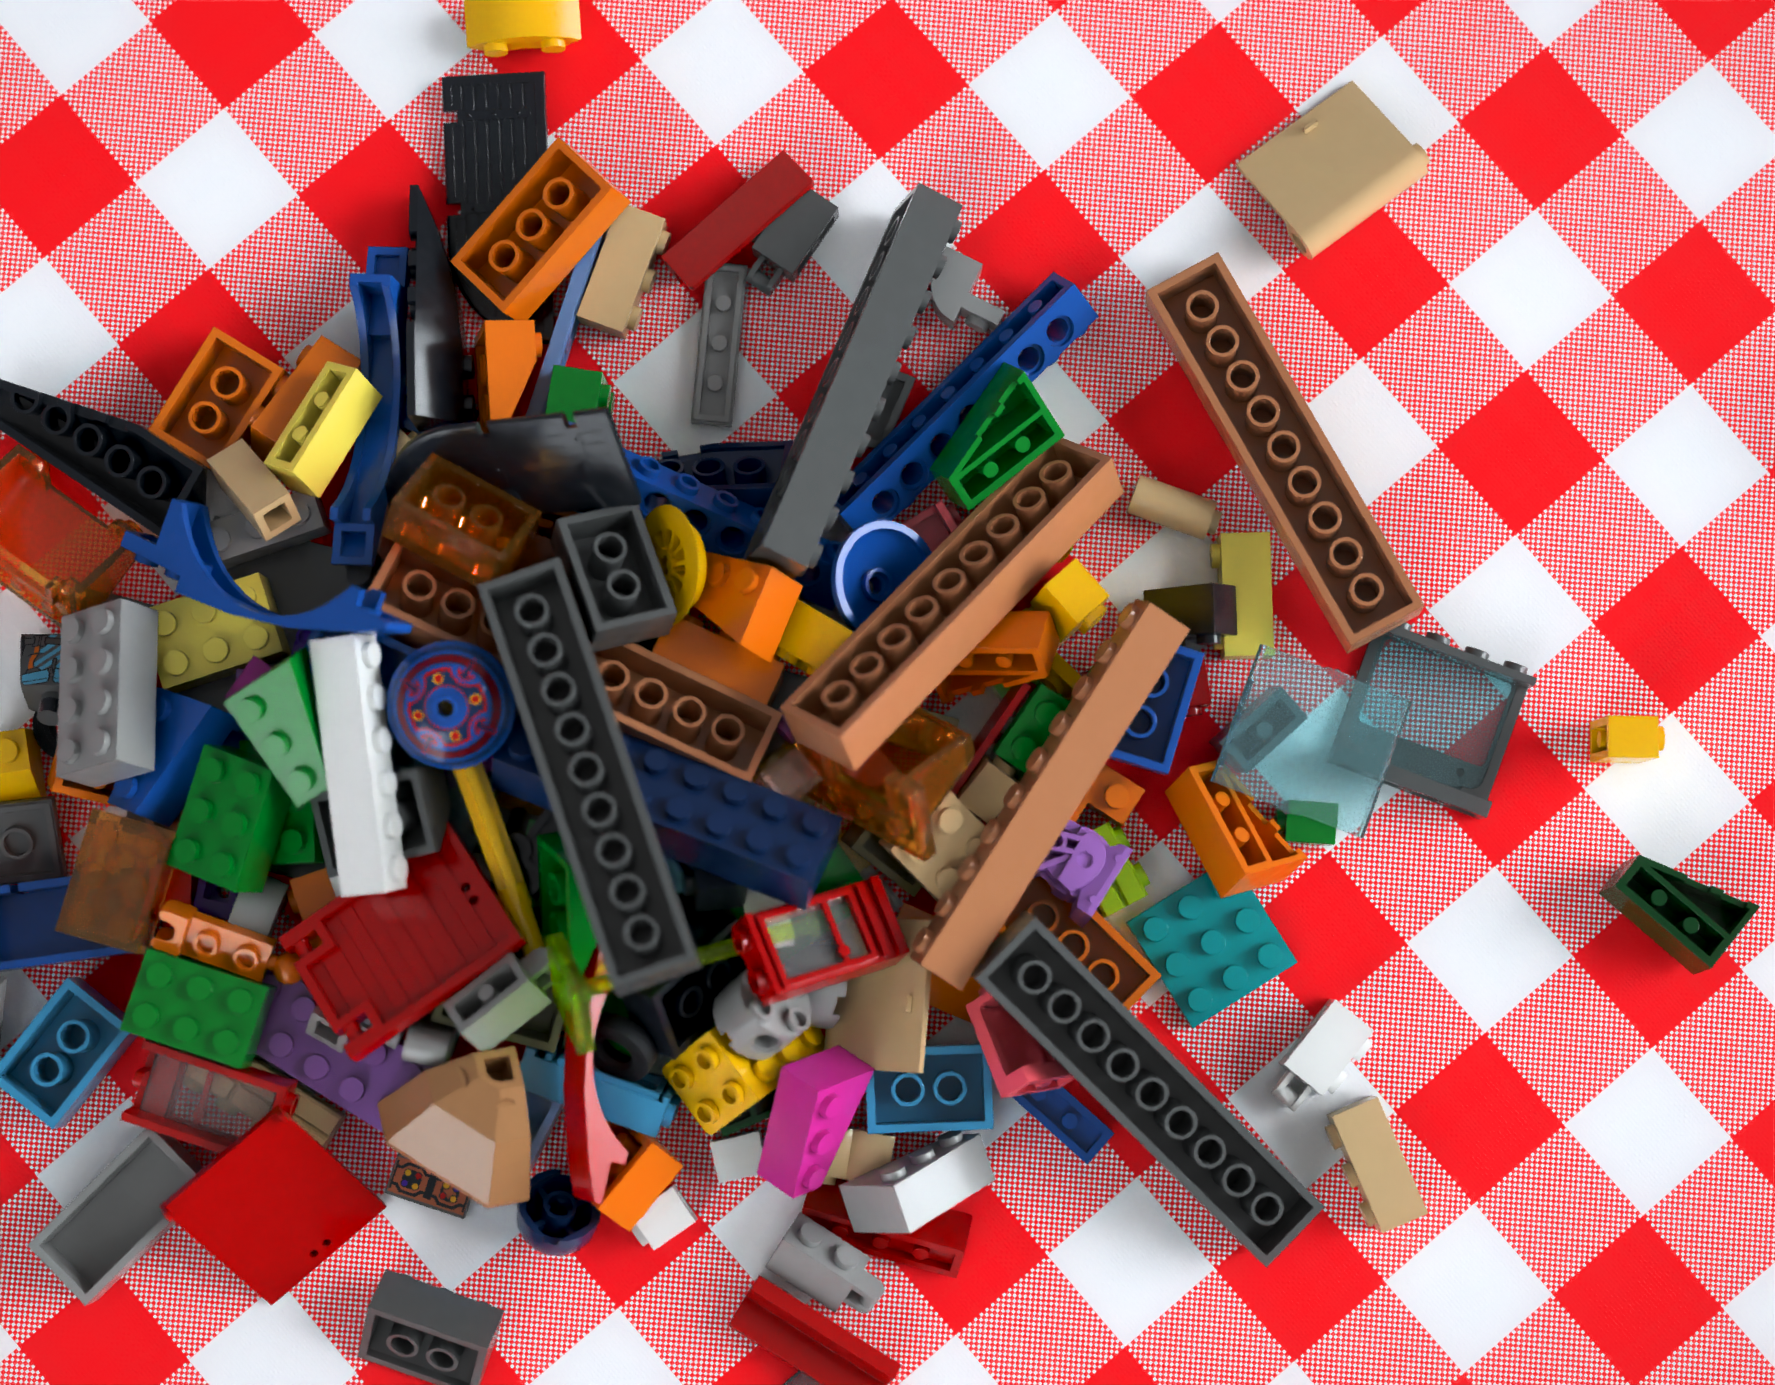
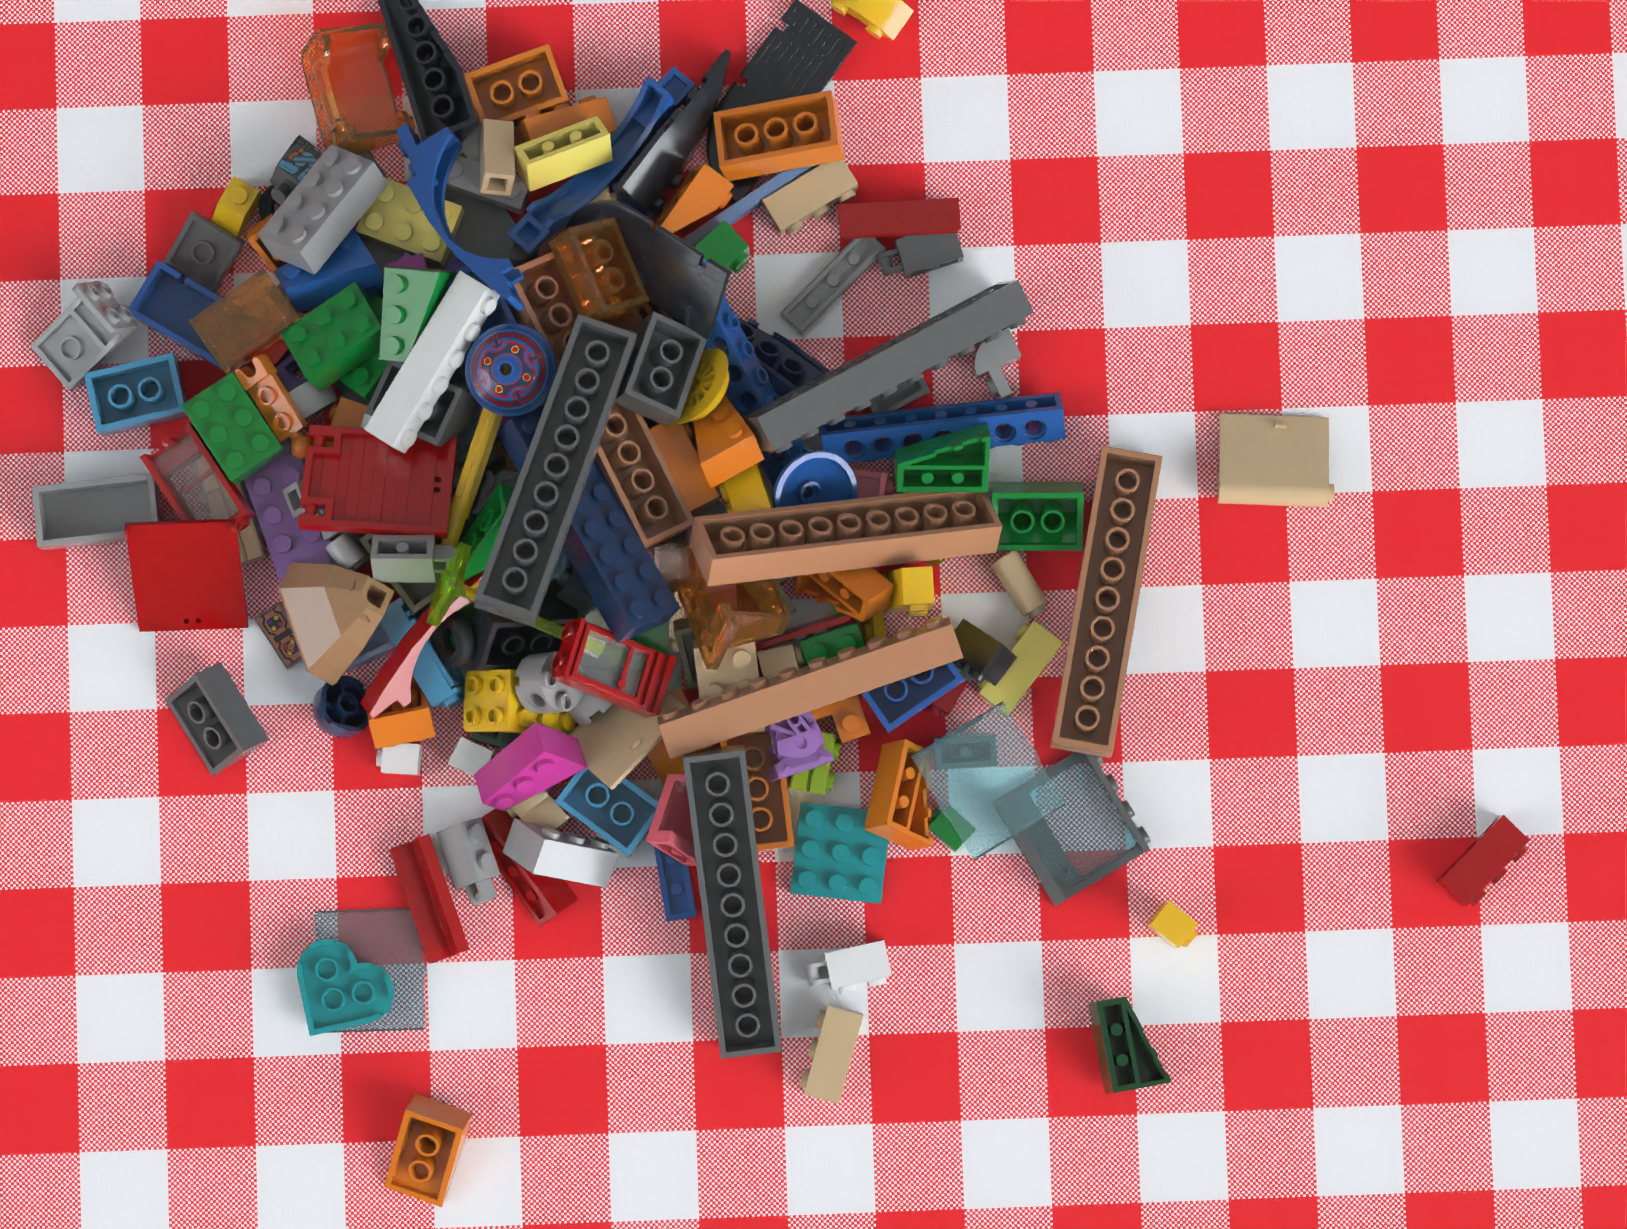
camera: 40 degrees right, 0 degrees up
none -> green slope [991,482,1084,551]

